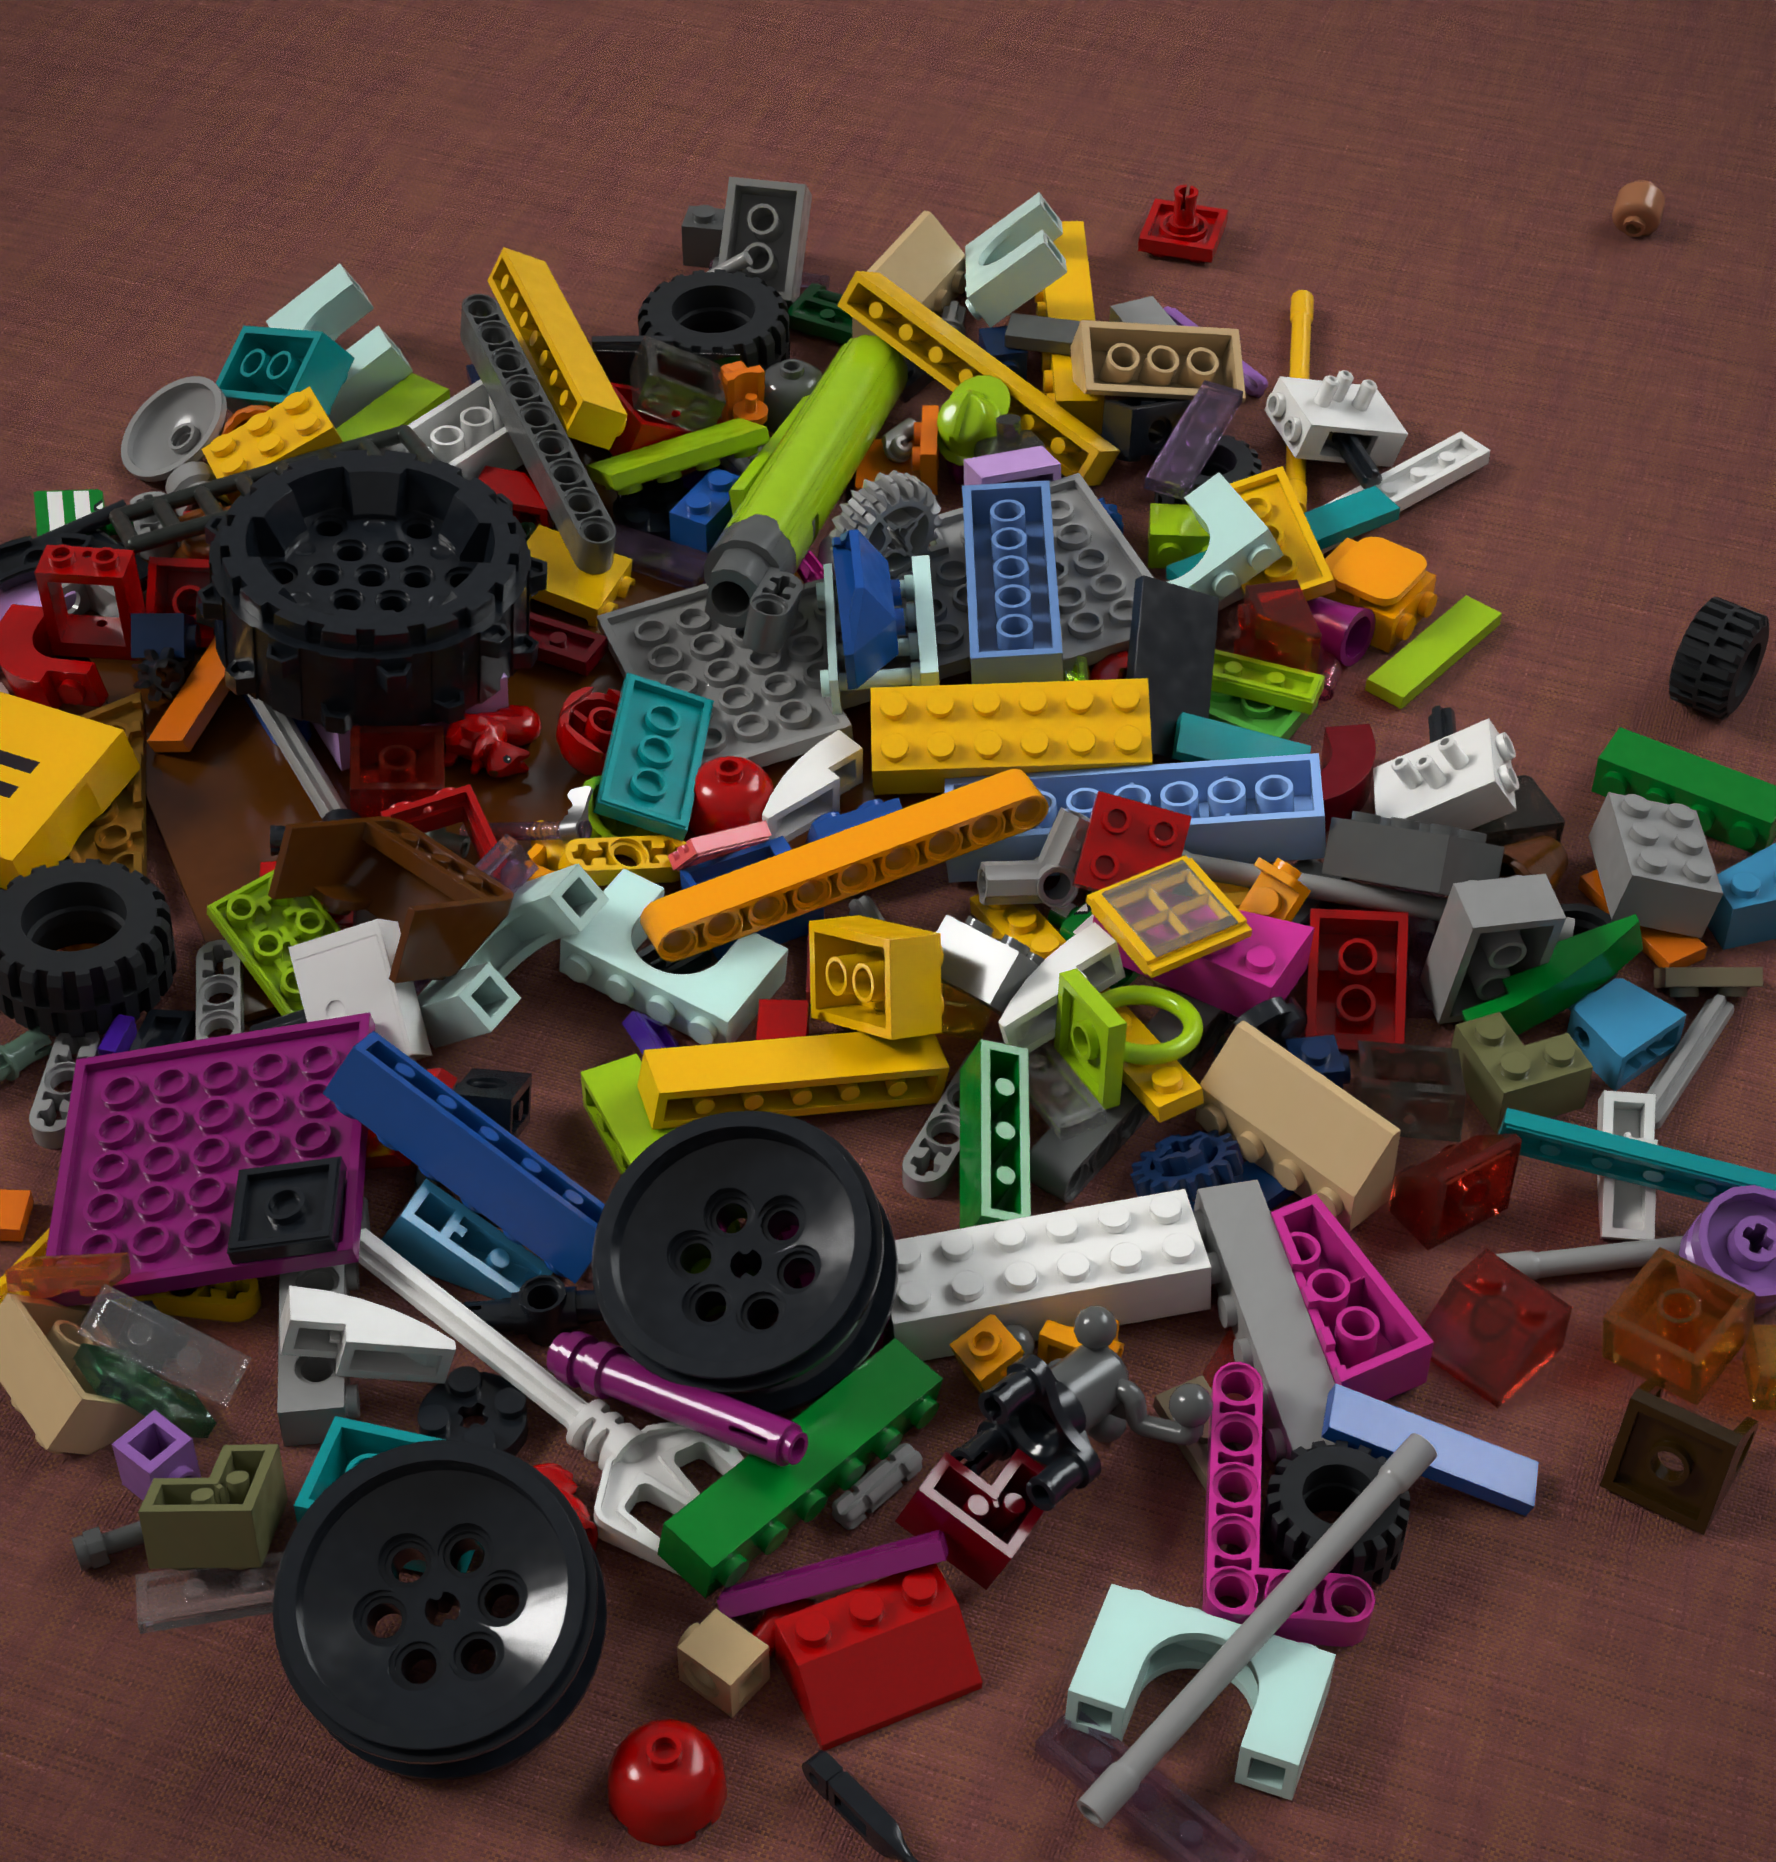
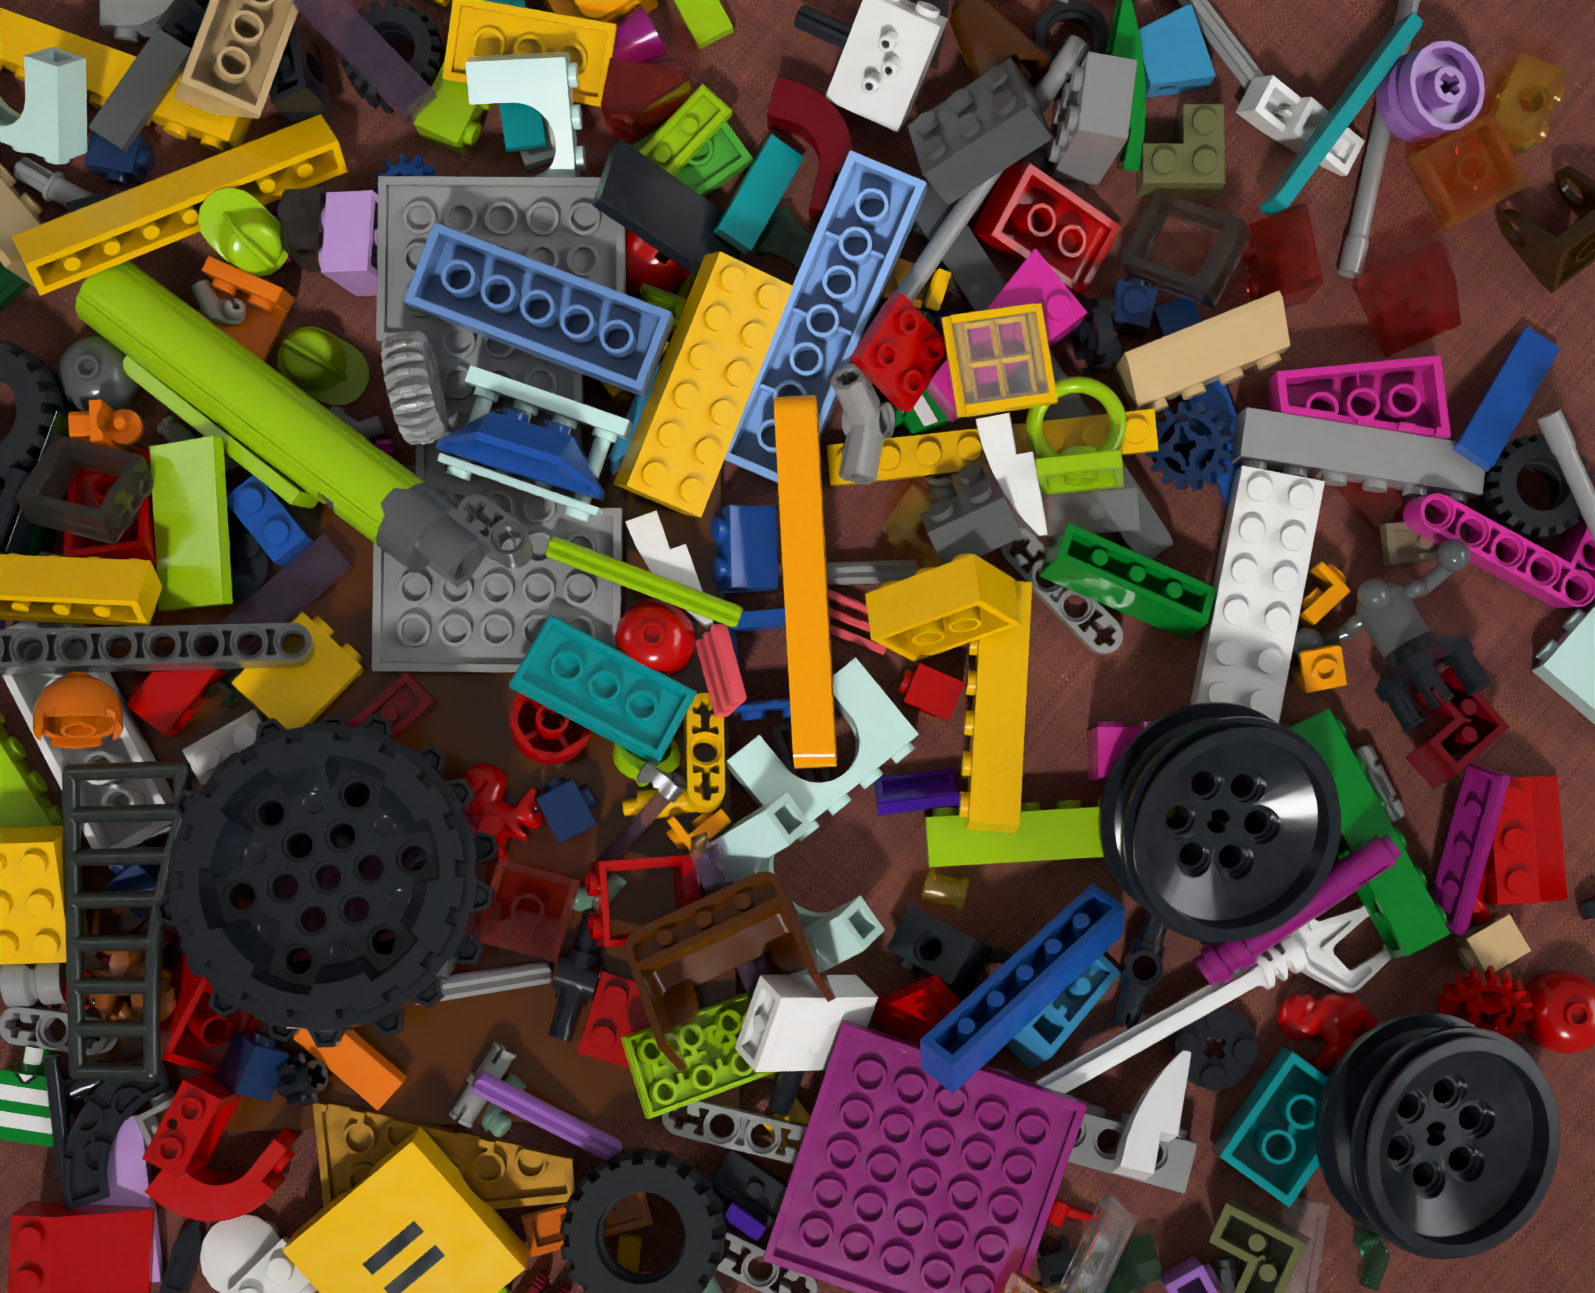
camera: 65 degrees left, 40 degrees up
black tile [227,1156,347,1264] -> none
light orange bracket [1238,857,1311,922] -> none
none -> orange cylinder [33,671,123,749]
none -> light grey pin [449,1041,517,1128]
none -> medium lavender axle [471,1071,622,1160]
none -> sand green arm [482,1073,527,1137]
none -> dark blue brick [536,776,600,844]
none -> lime axle [545,536,743,627]
none -> clear yellow bush [920,868,969,913]
none -> red hand [1047,1197,1103,1228]
none -> clear green arm [1353,1227,1390,1291]
none -> red gear [1437,965,1533,1042]

